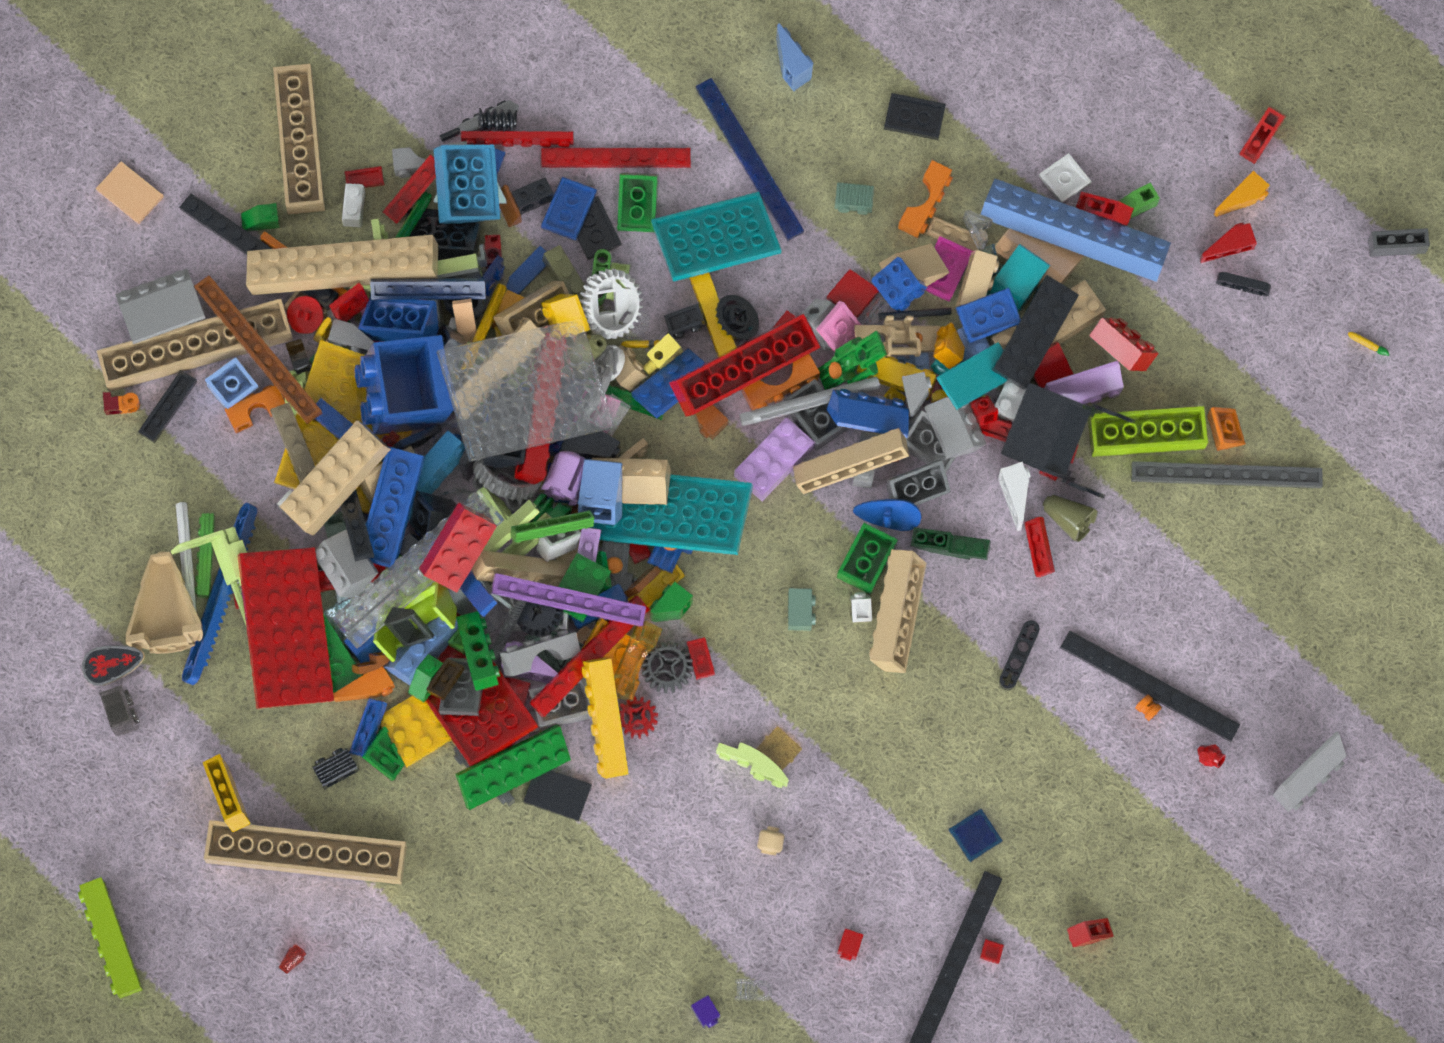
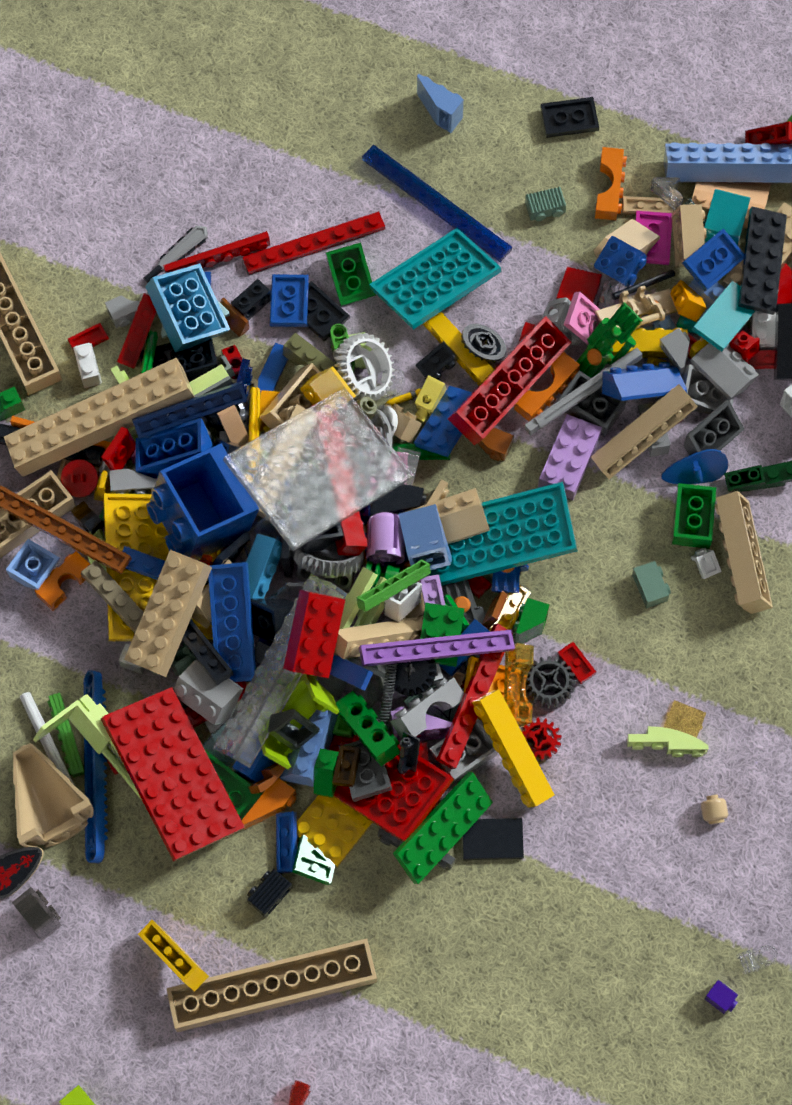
camera: 15 degrees left, 5 degrees down
black piece [478,108,517,131] -> none
white plate [1039,153,1092,203] -> none
none -> black hinge [397,731,420,774]

